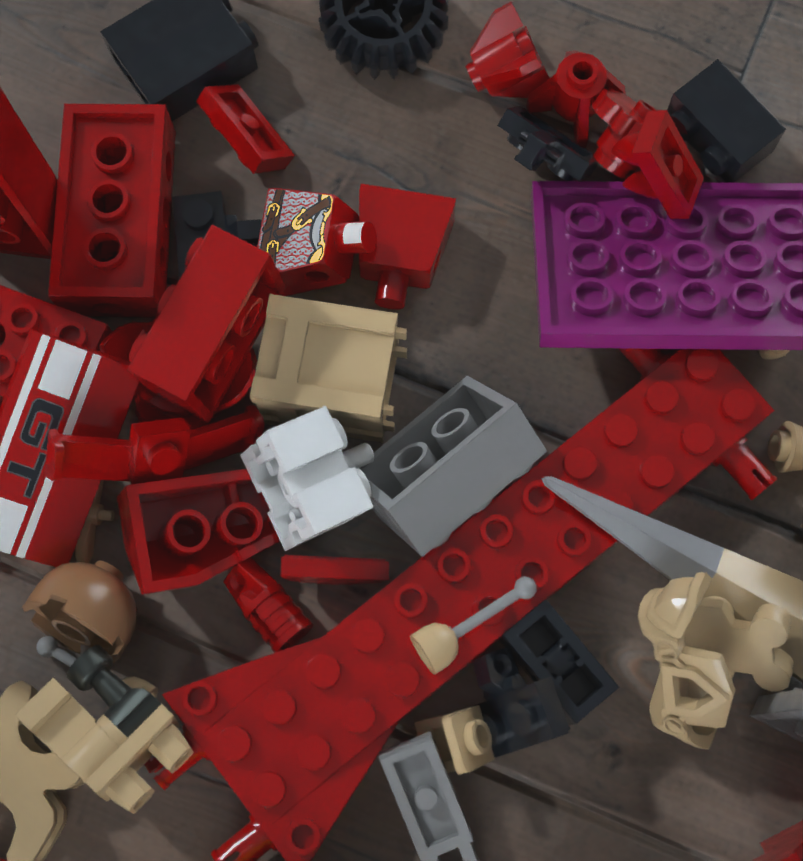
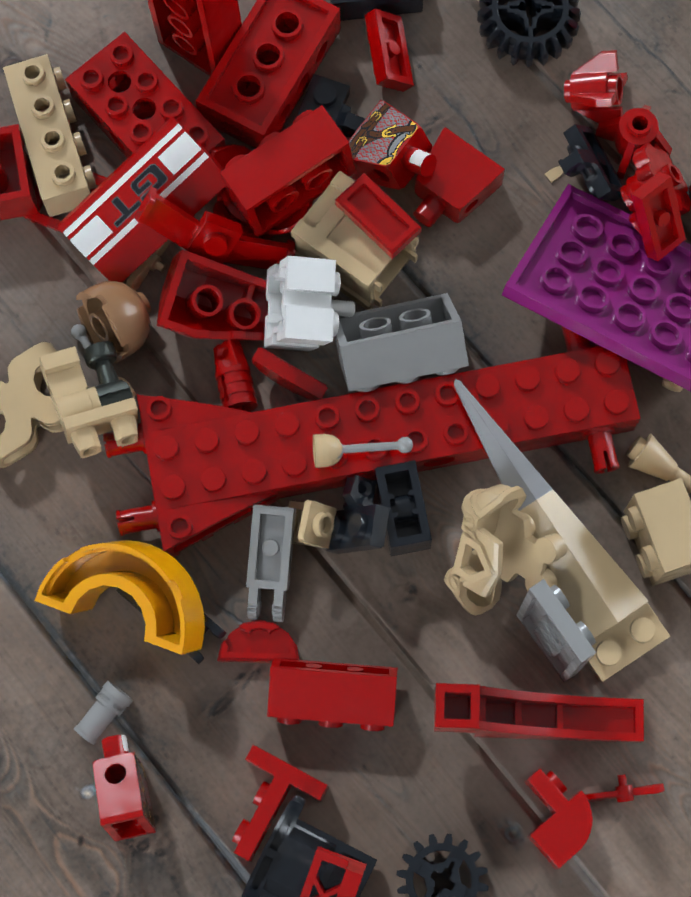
camera: 30 degrees right, 0 degrees up
none -> red tile [335,173,421,259]
none -> tan piece [545,166,564,183]

